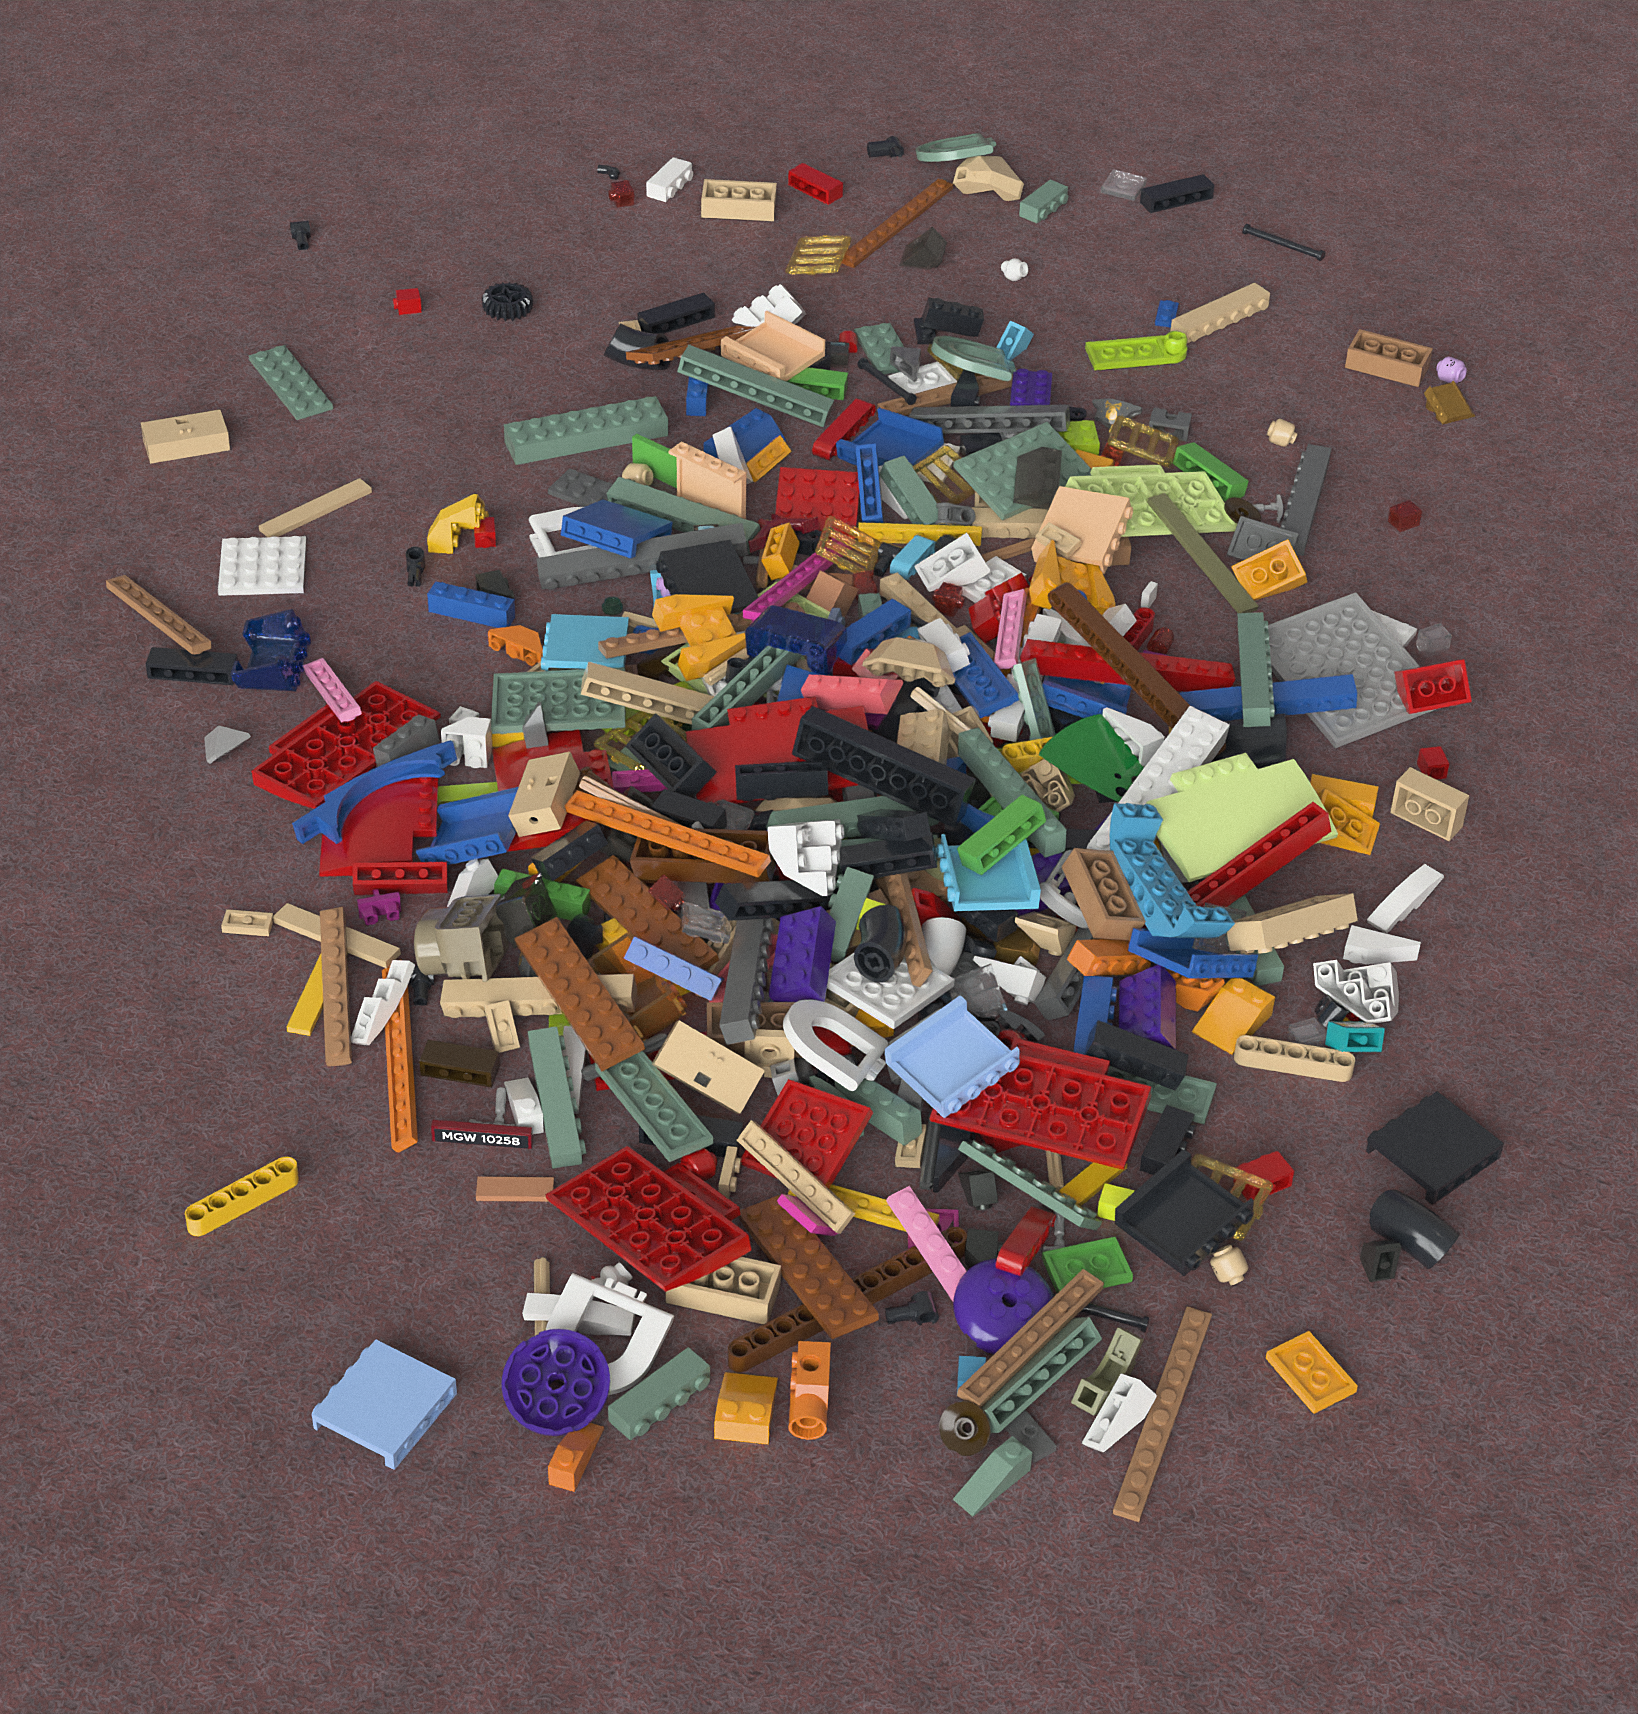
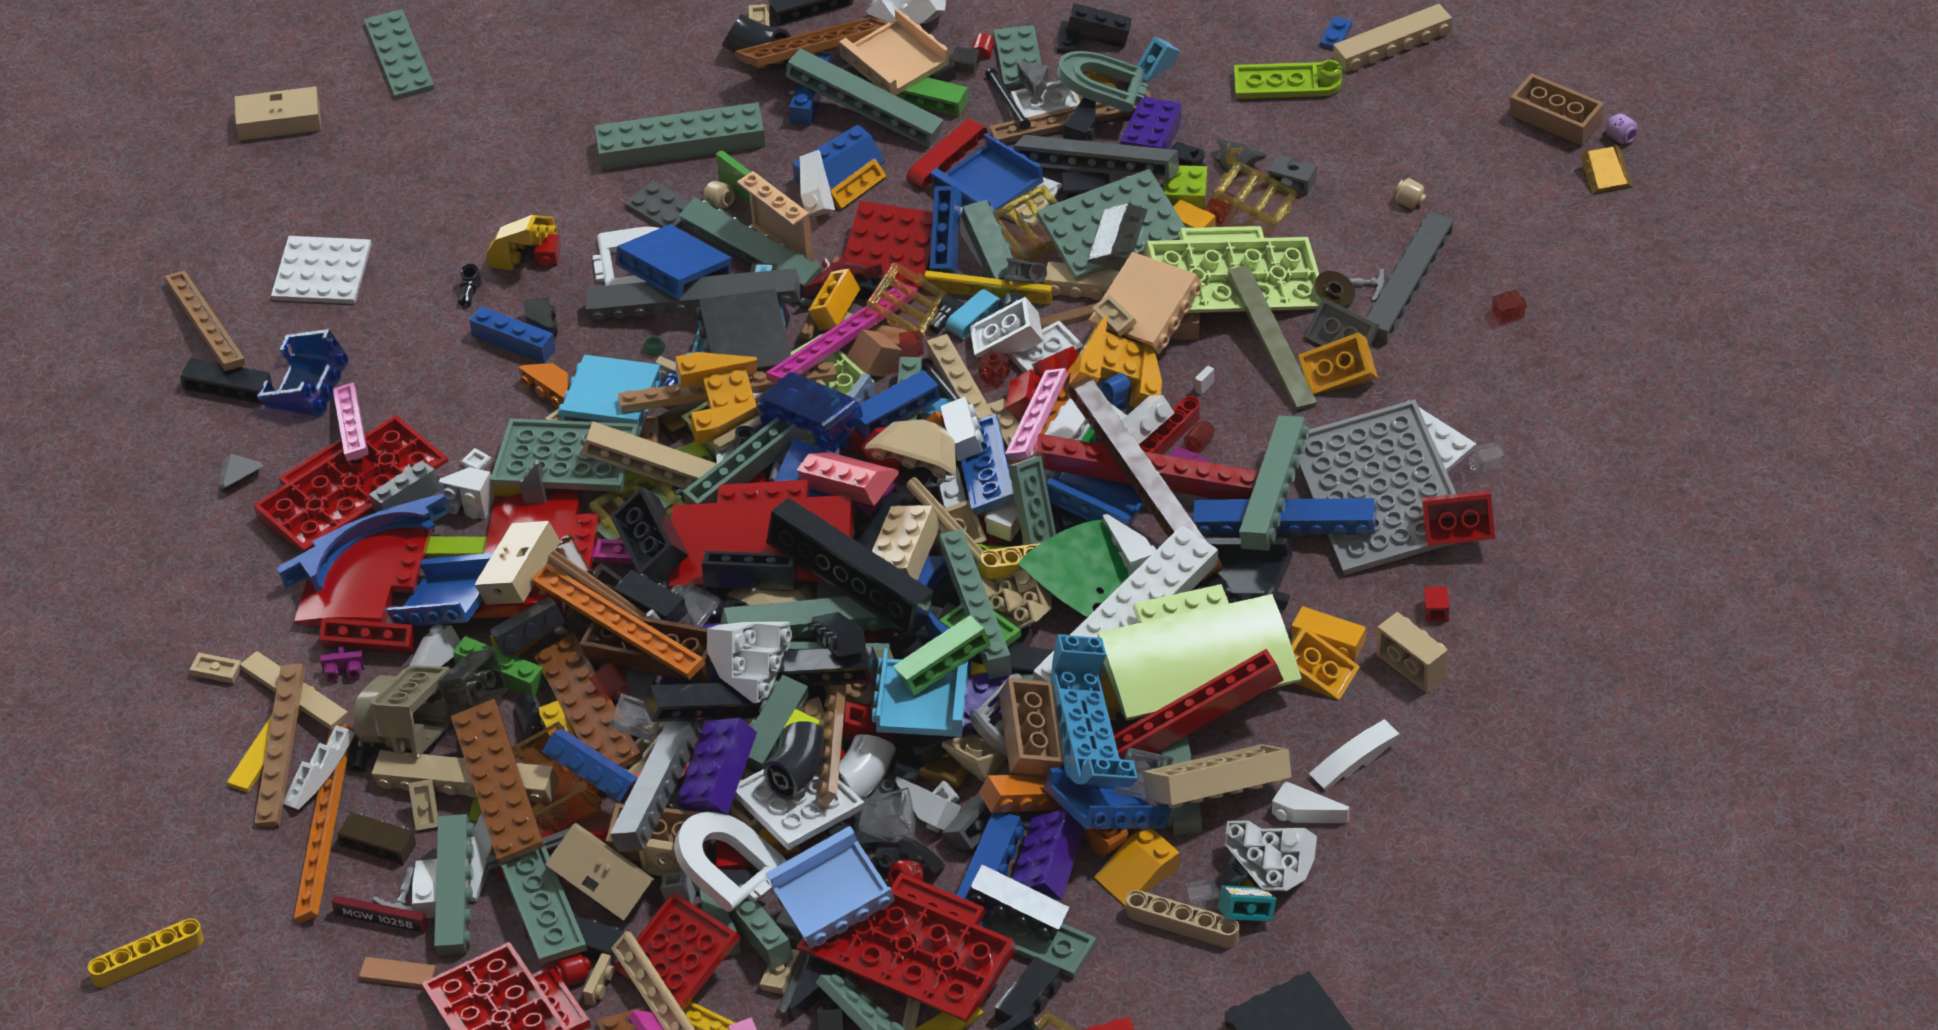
camera: 15 degrees right, 5 degrees up
tan tile [259,478,372,537] -> none
bright green brick [1173,442,1249,502] -> none

